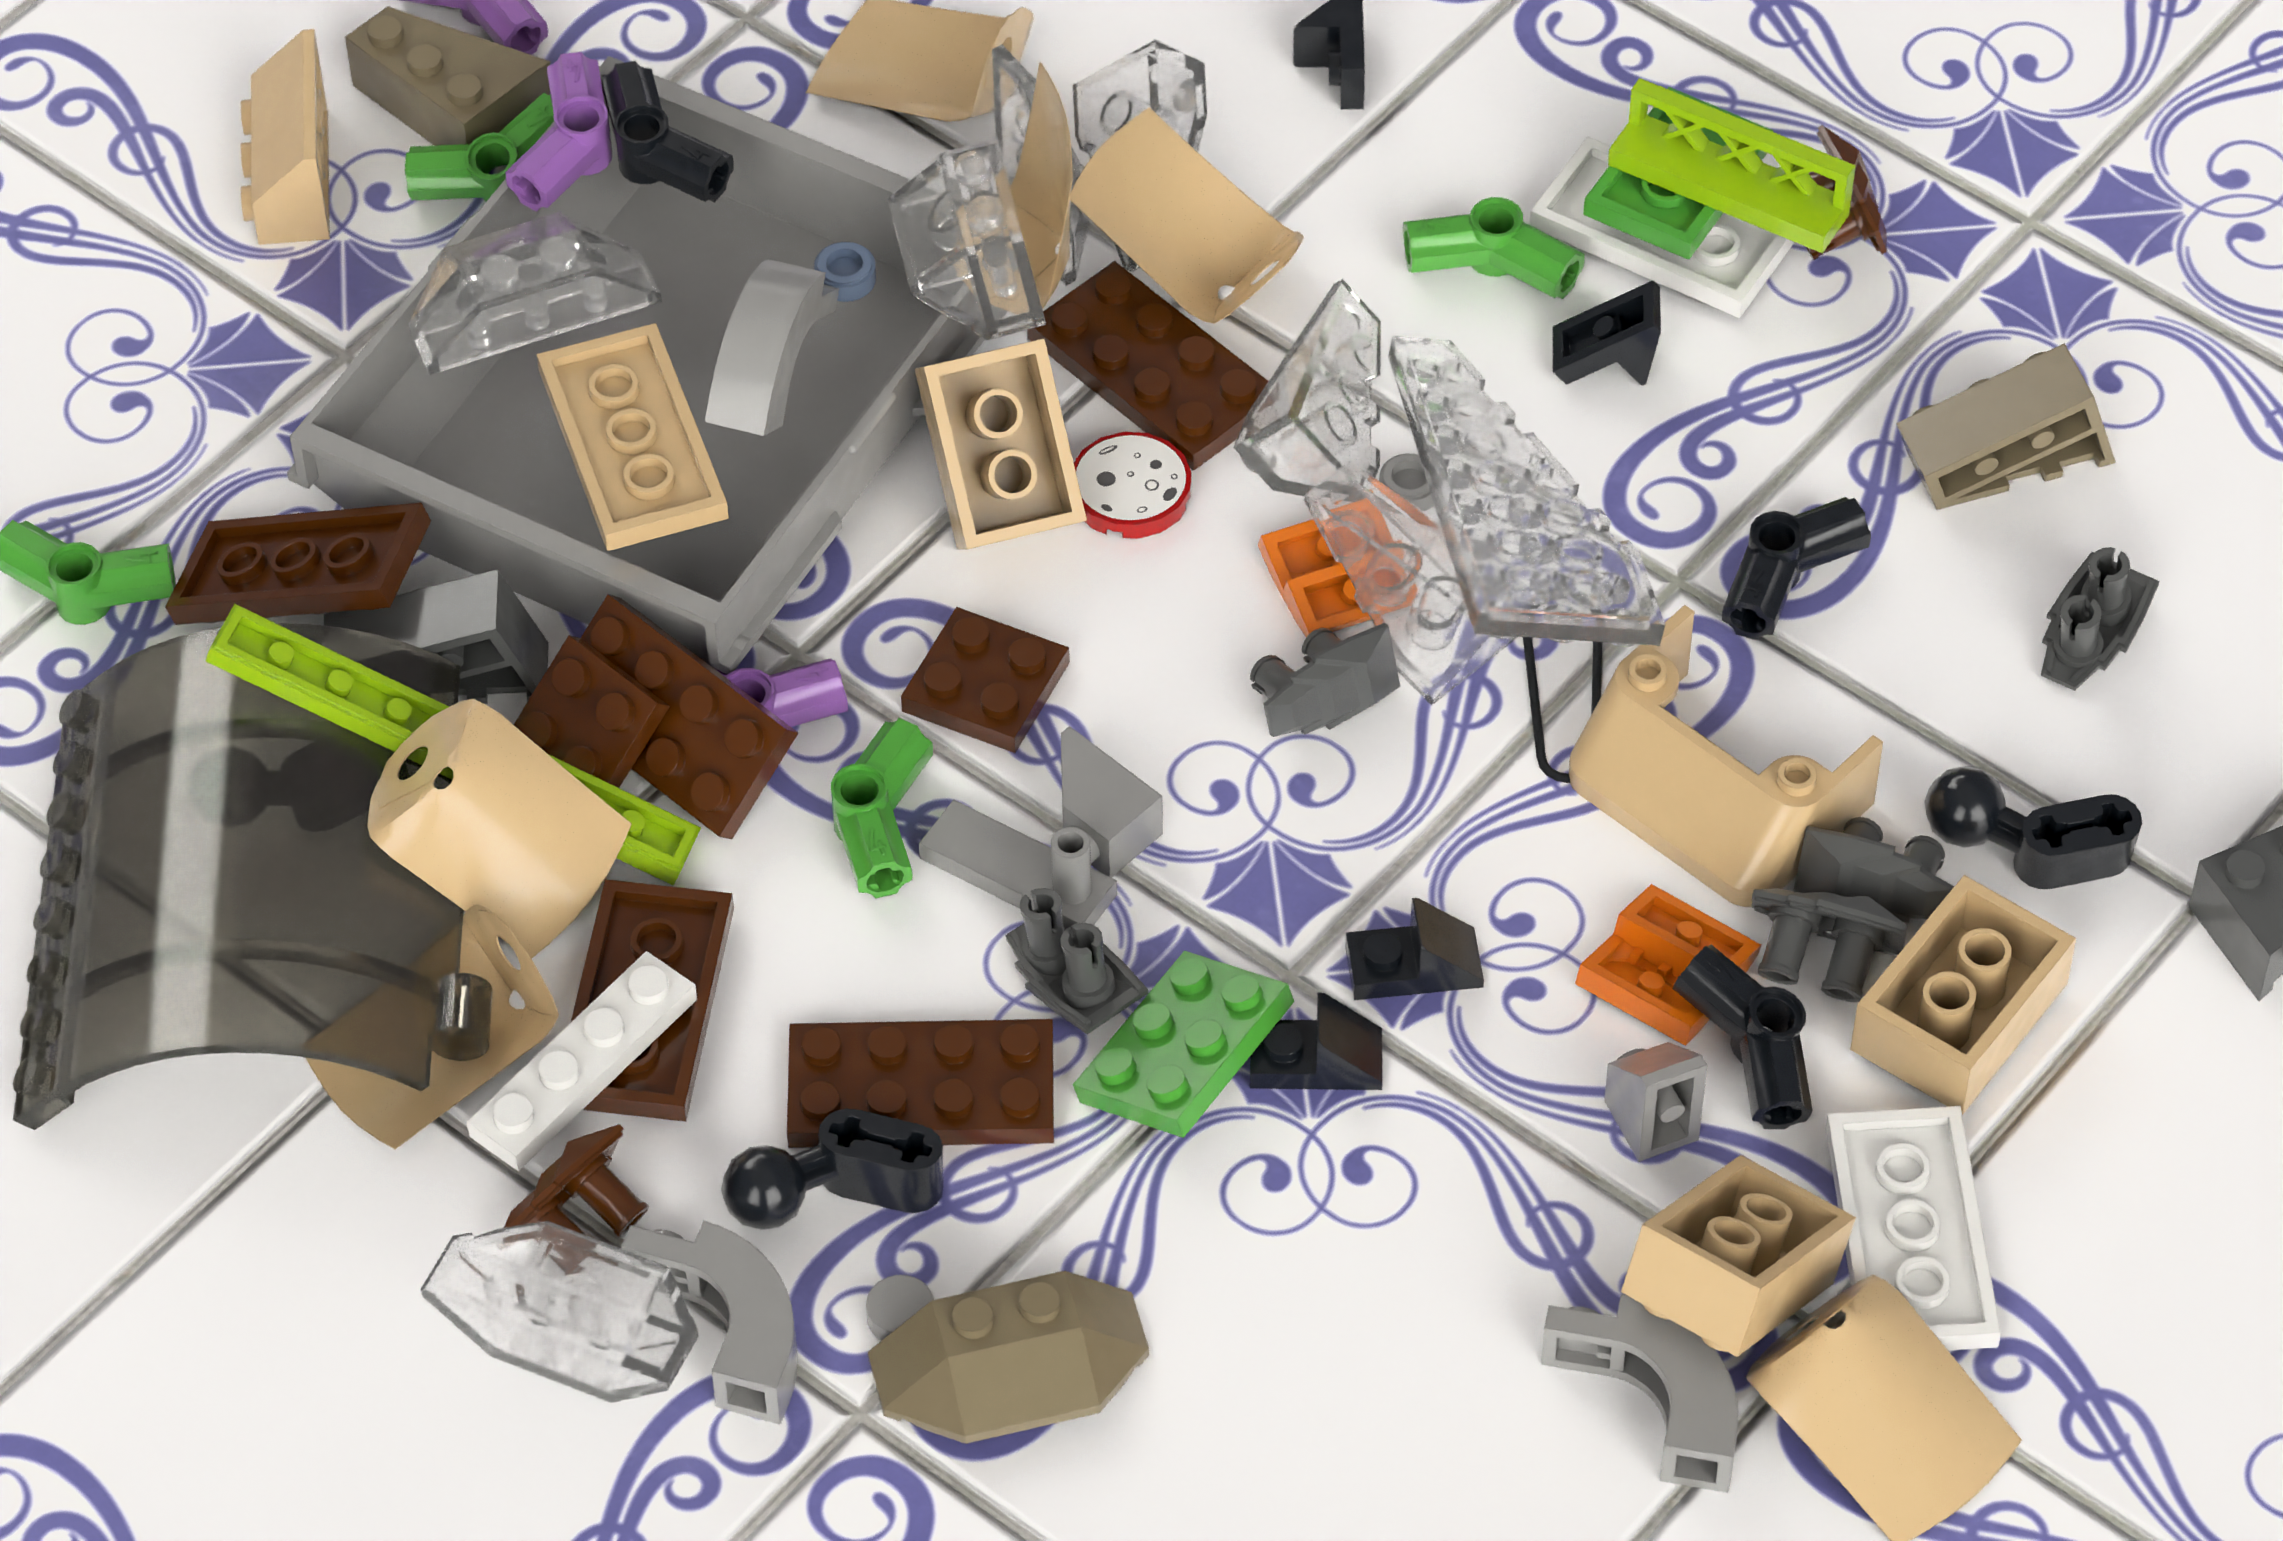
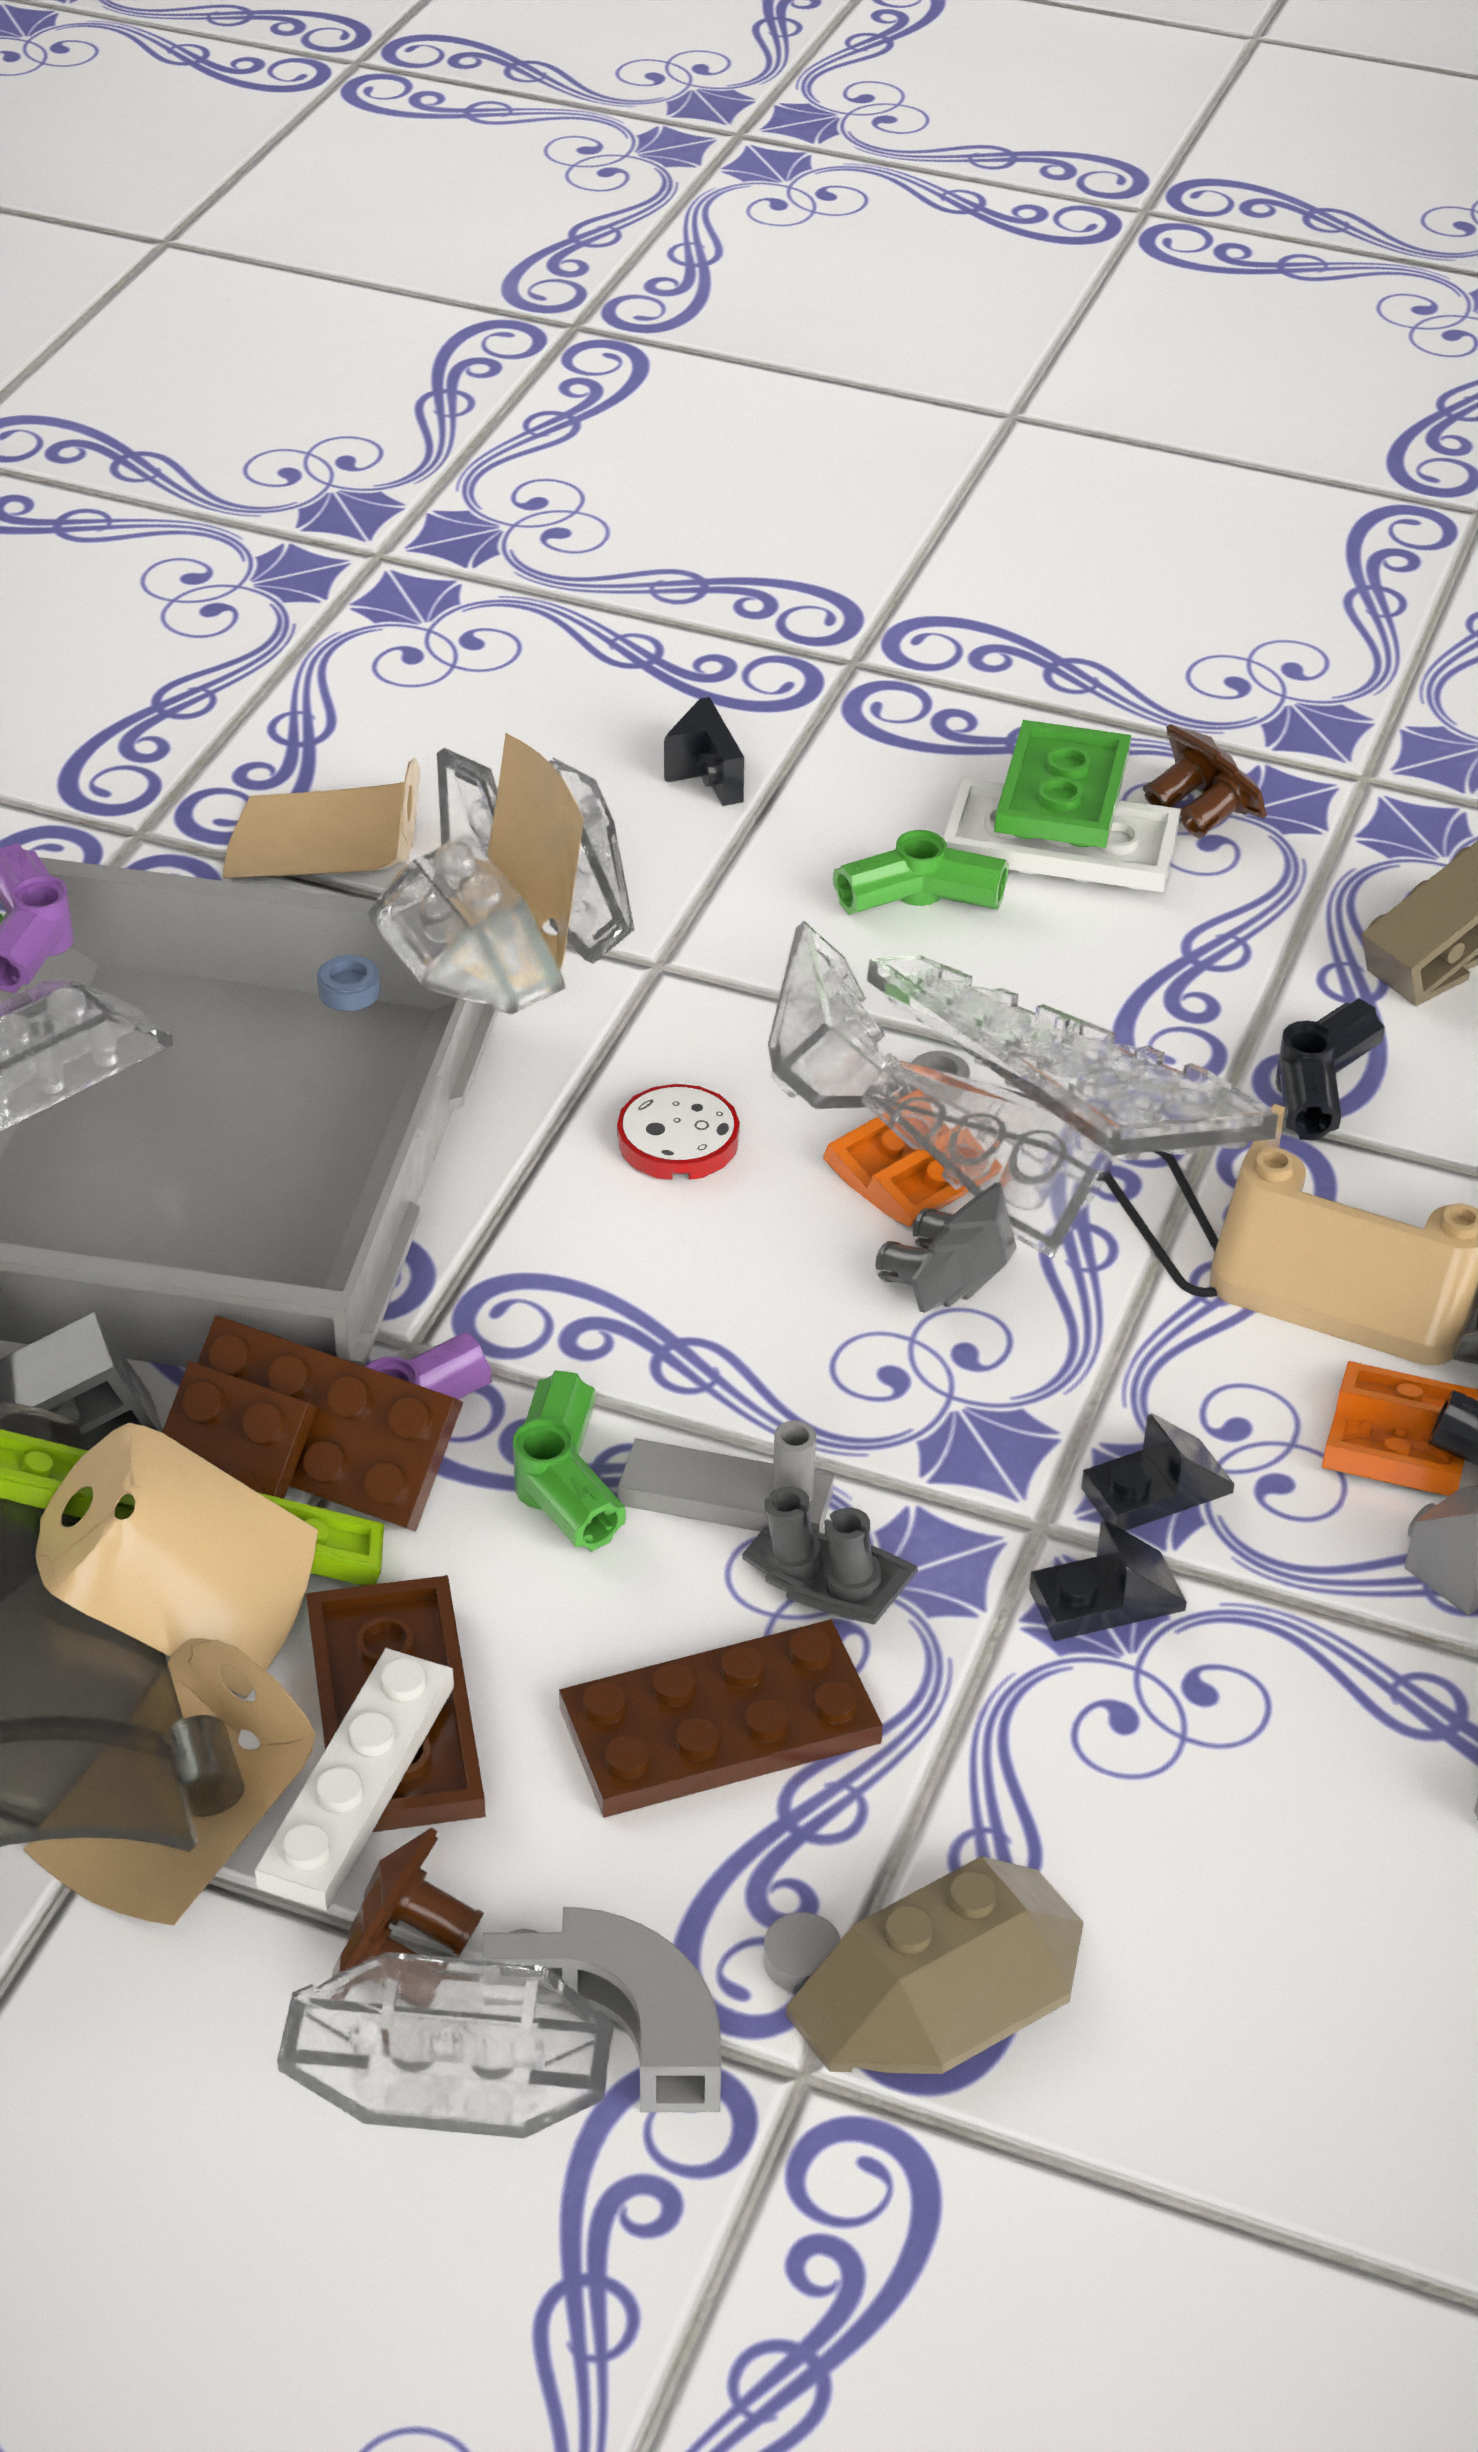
camera: 20 degrees left, 10 degrees down
tan plate [537,323,729,551] -> none
black piece [601,61,734,203] -> none
light grey arch [705,259,839,436] -> none
black beam [721,1109,943,1230] -> none
reddish brown plate [901,607,1070,753] -> none
tan brick [915,339,1087,550] -> none
reddish brown plate [1027,261,1281,471] -> none
light grey slope [1061,726,1163,878] -> none
tan piece [1070,107,1304,324] -> none
bright green plate [1073,950,1294,1138] -> none
black slope [1552,280,1661,386] -> none
lime fence [1608,78,1856,254] -> none

